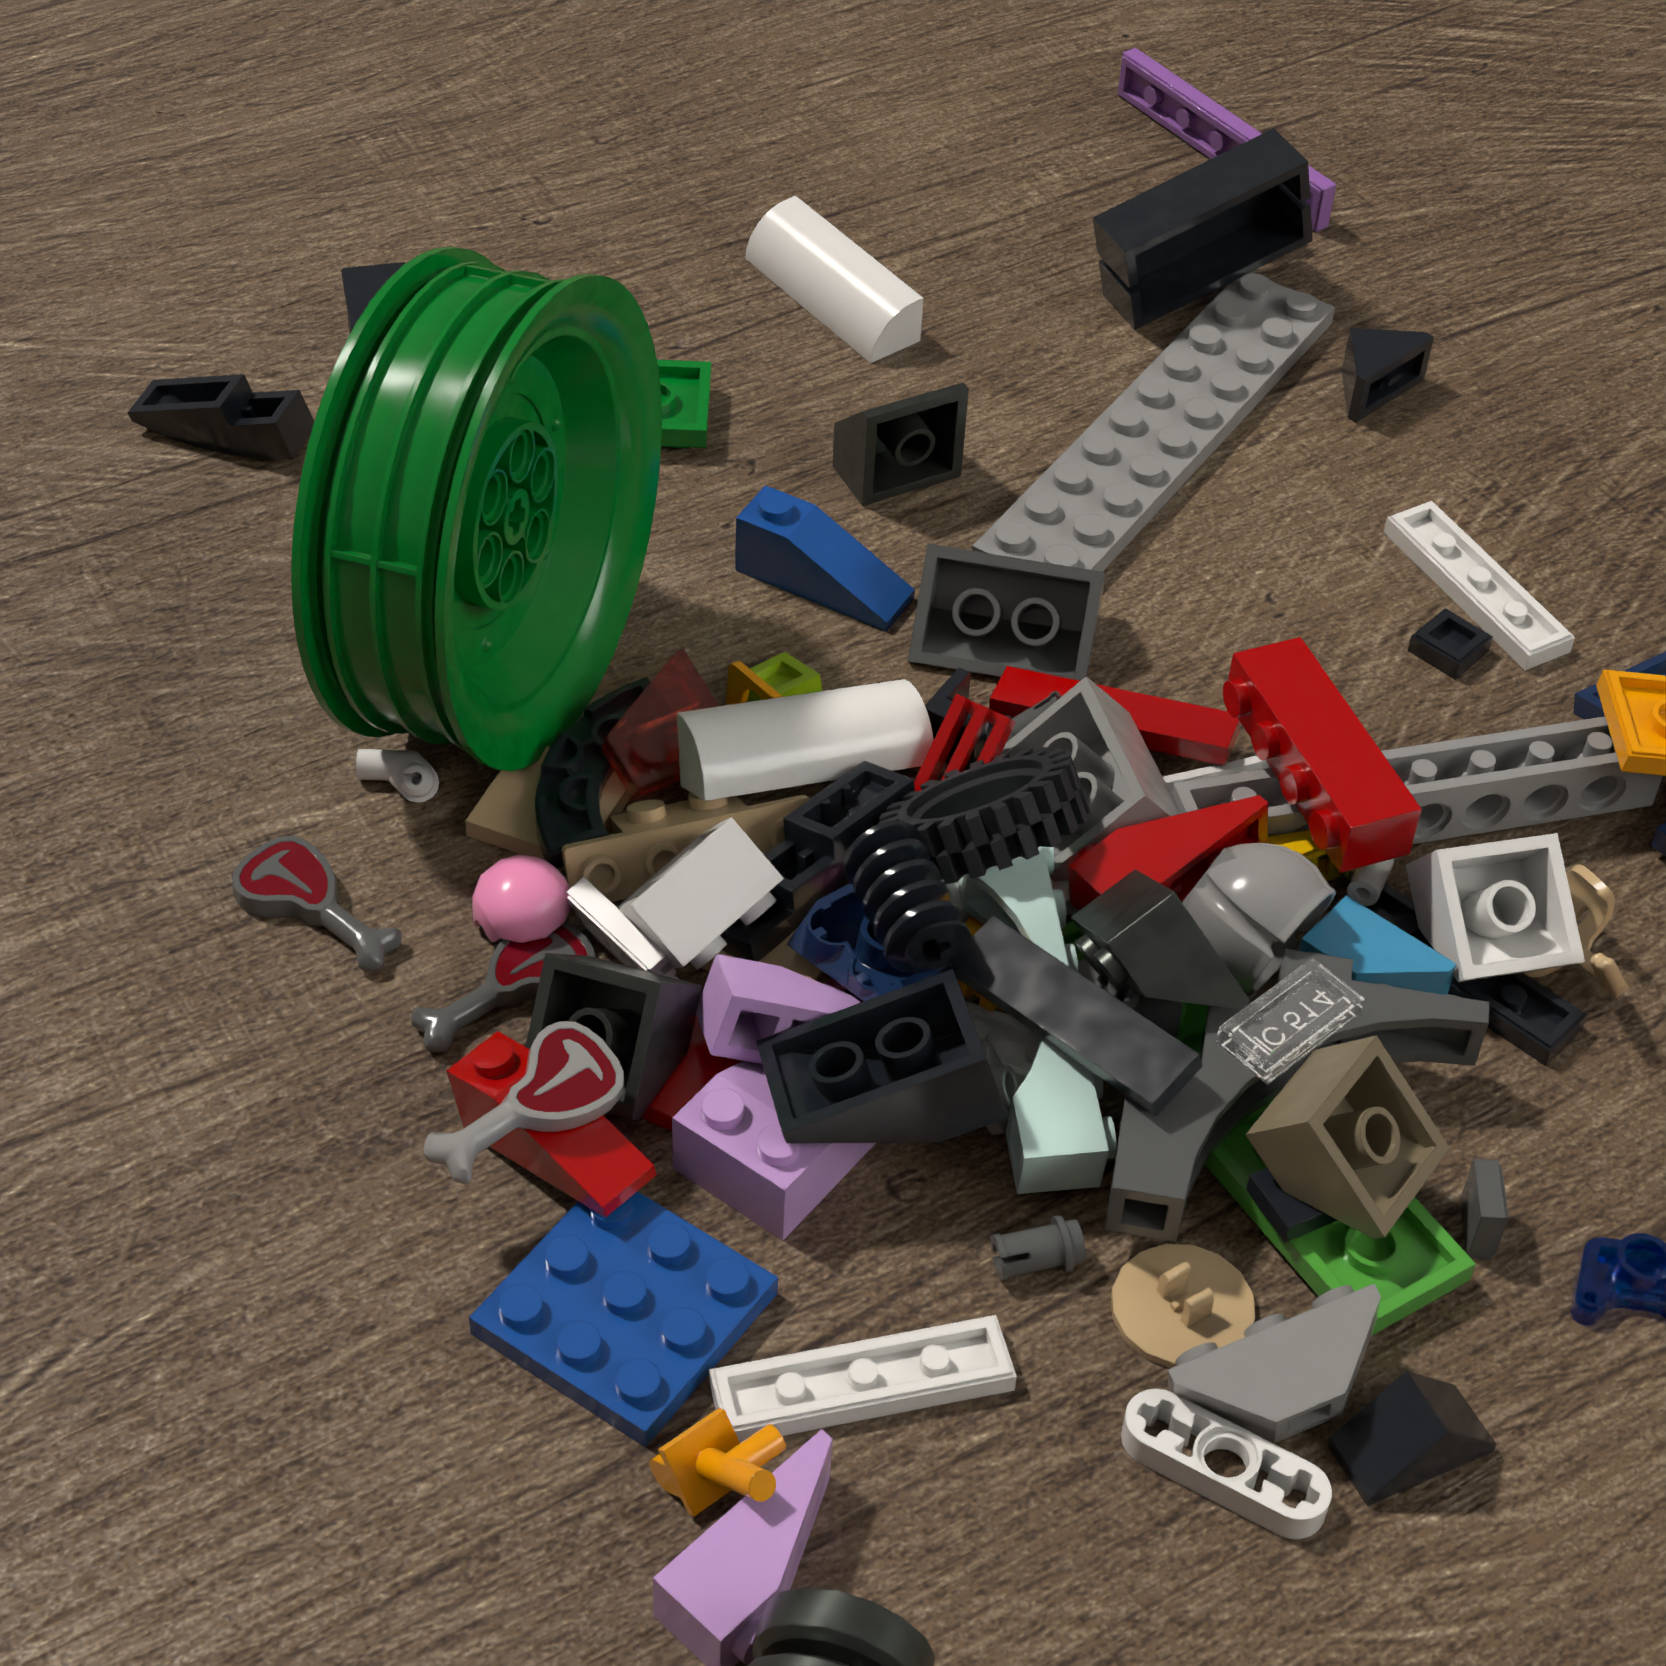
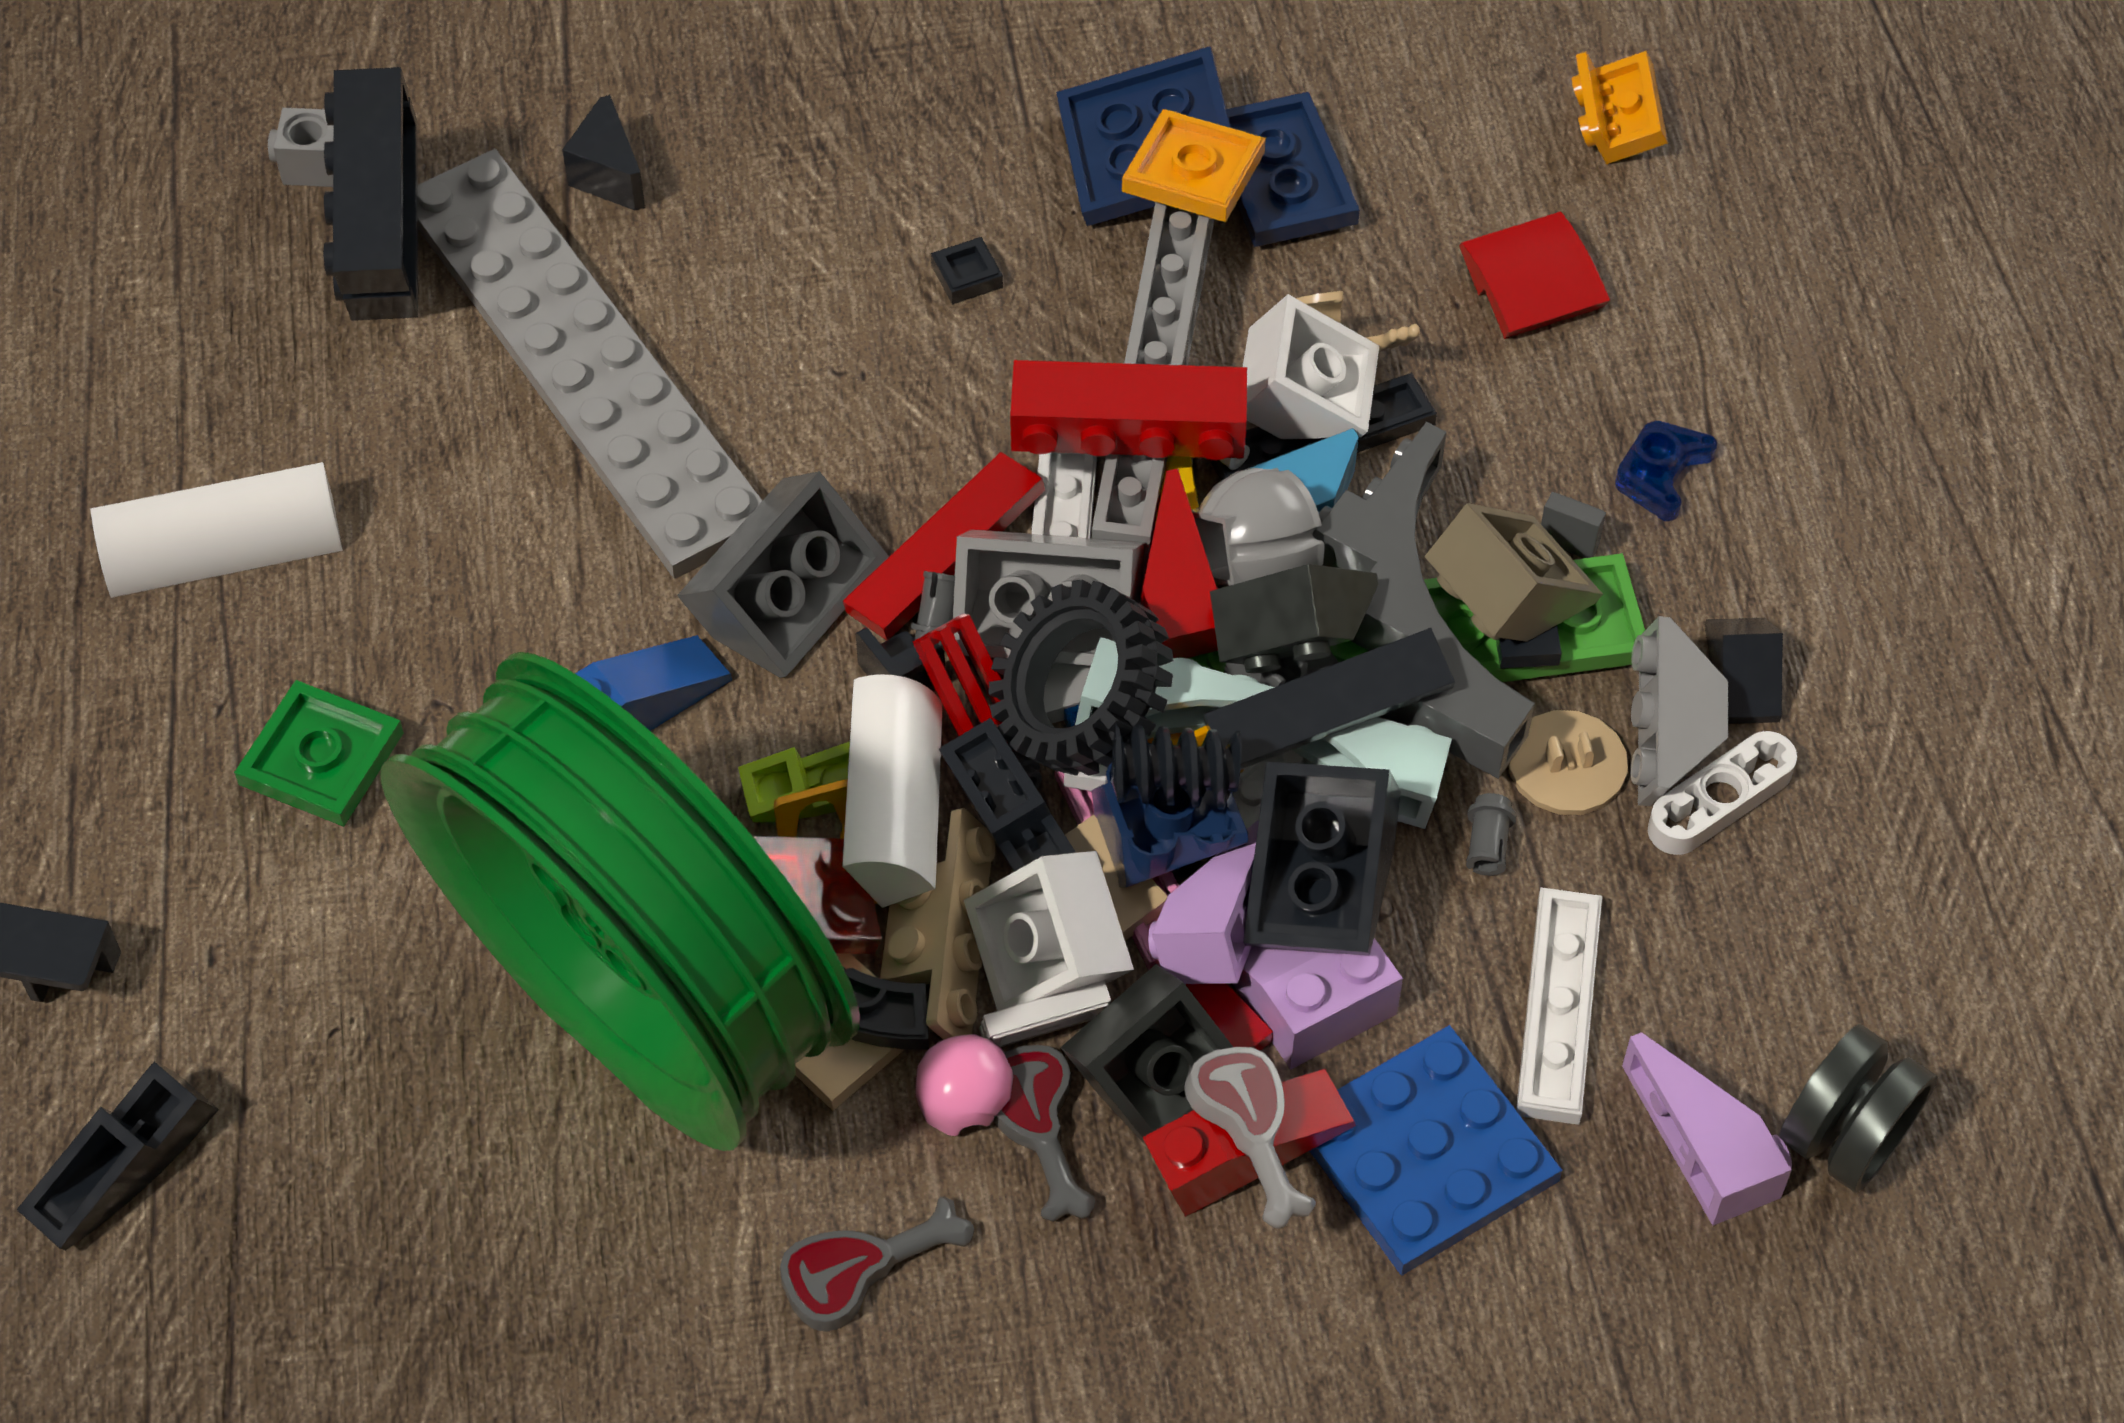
camera: 65 degrees left, 10 degrees up
white arm [356,749,439,803] -> none
light orange arm [649,1408,786,1517] -> none
pearl dark grey slope [832,382,969,506] -> none
medium lavender tile [1118,48,1337,232] -> none
clear tile [1216,958,1365,1085] -> none
white tile [1384,501,1575,670] -> none

